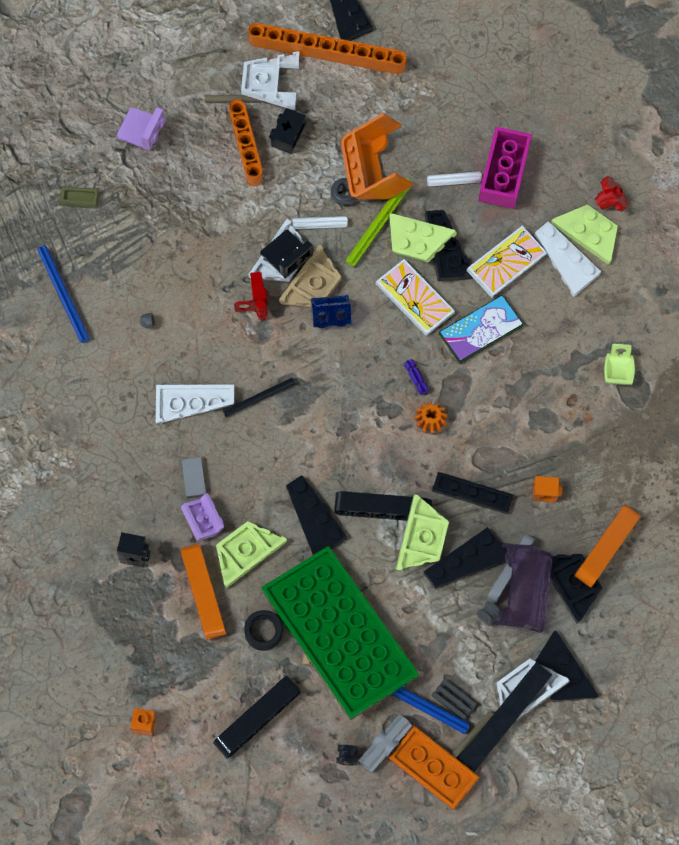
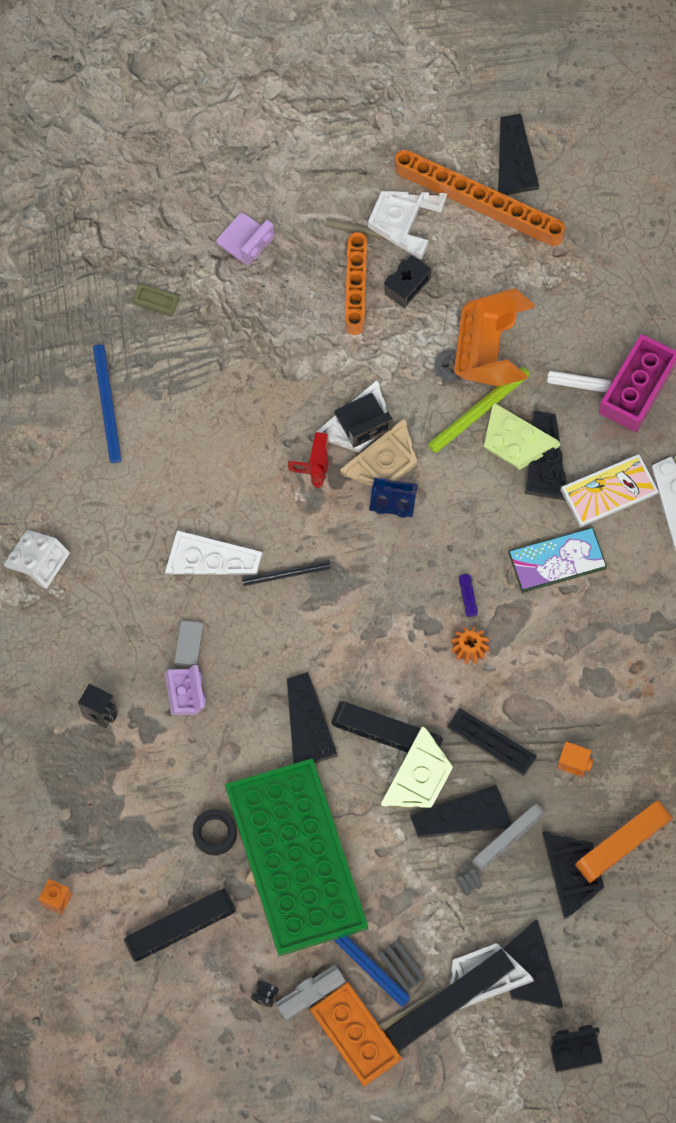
camera: 20 degrees right, 0 degrees up
dark grey hinge [140,313,155,329] -> none
orange beam [180,543,226,640] -> none
yellowish green wing [216,521,287,588] -> none
white axle [292,216,348,229] -> none
tile [376,259,455,336] -> none
clear purple windscreen [493,543,552,633] -> none
none -> white bracket [4,530,70,589]
none -> black bracket [549,1025,602,1073]

